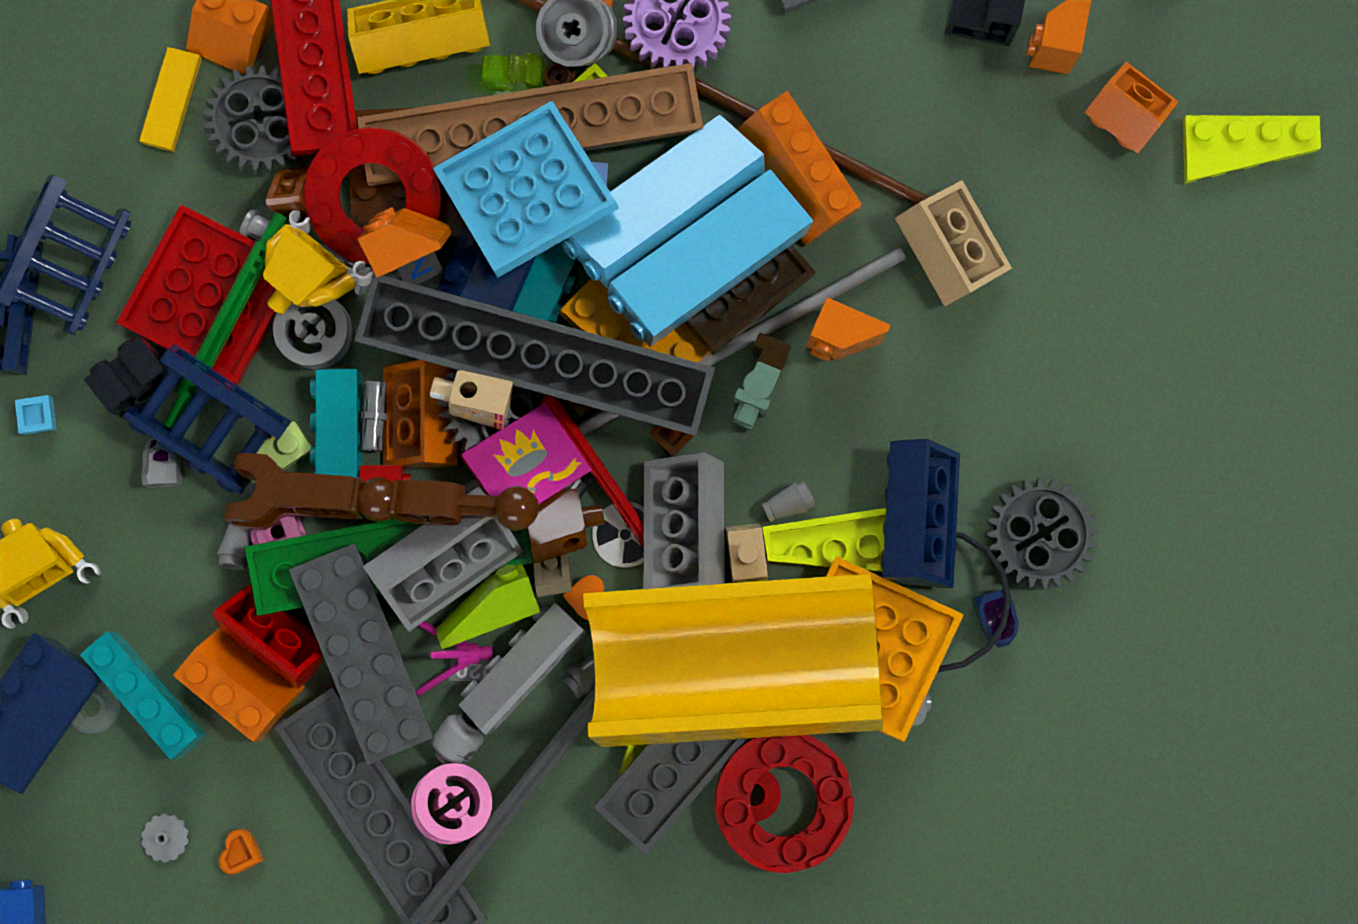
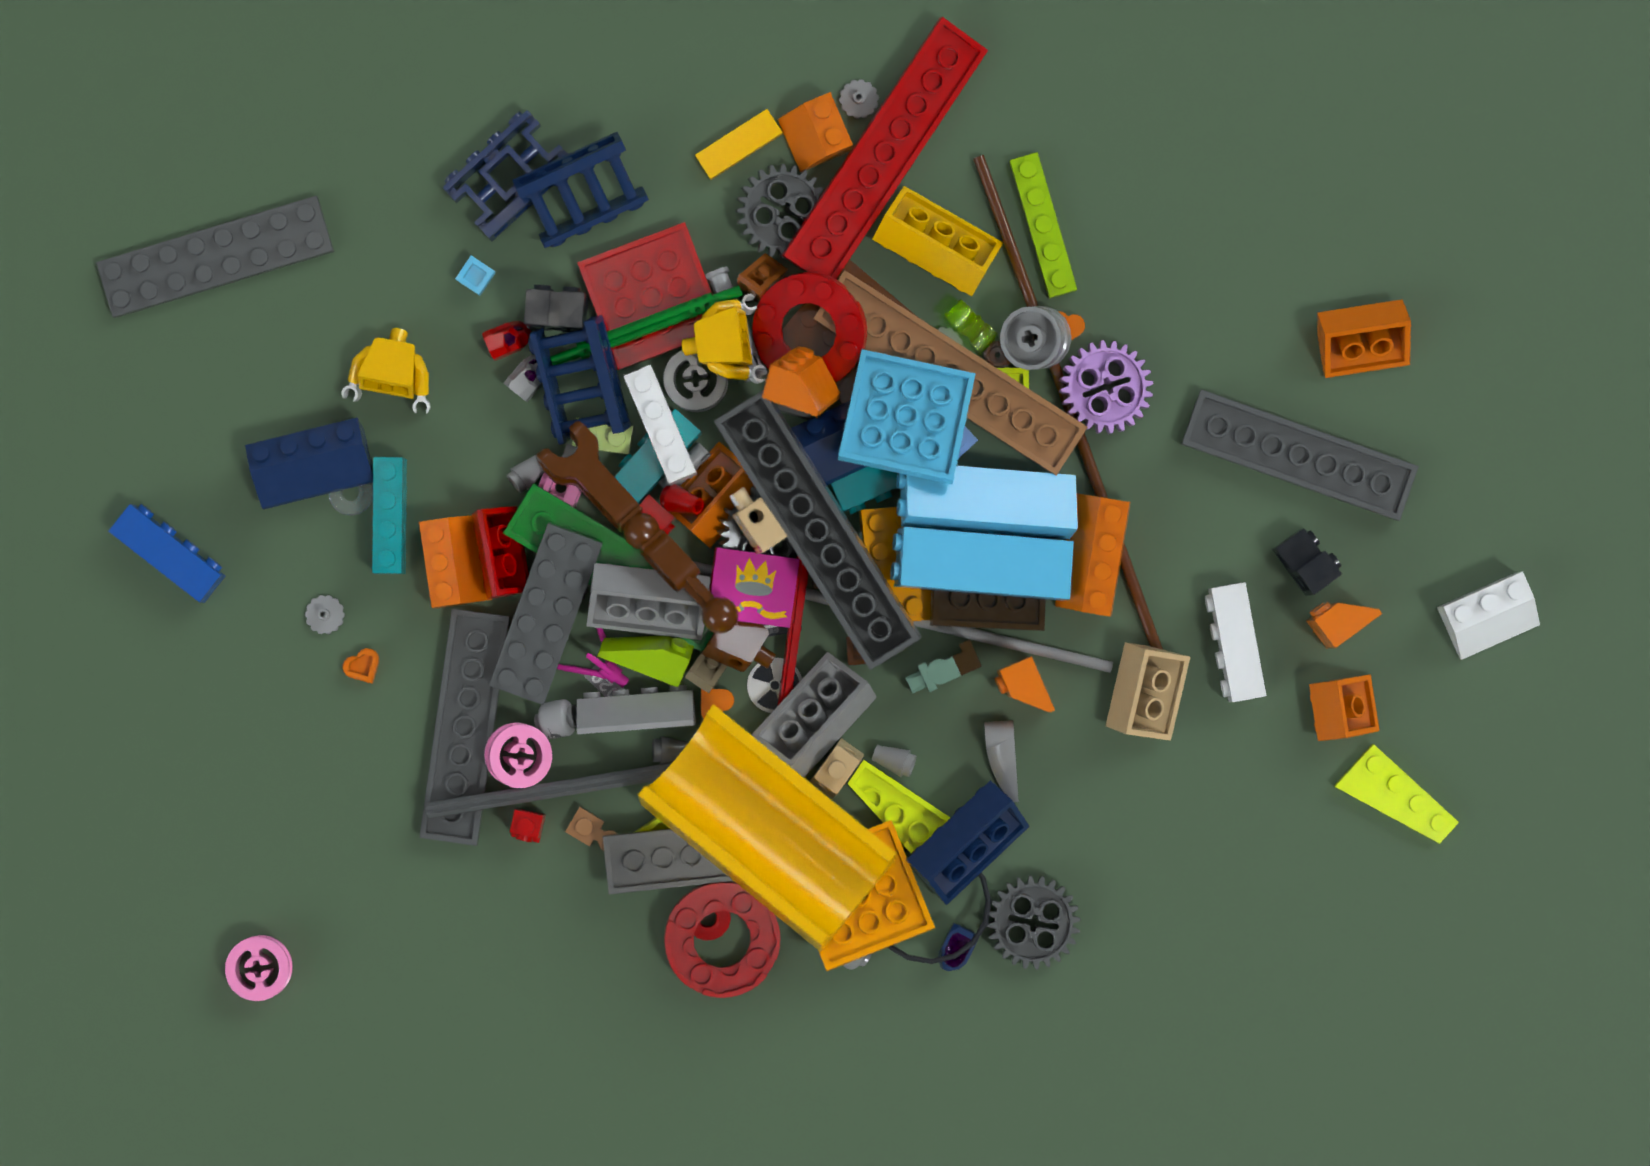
camera: 40 degrees right, 5 degrees up
none -> red rock [482,321,531,361]
none -> red brick [510,808,546,843]
none -> medium nougat plate [565,807,618,851]
none -> white brick [624,365,697,485]
none -> red cone [660,484,704,515]
none -> light grey piece [984,720,1019,802]
none -> white brick [1205,582,1267,702]

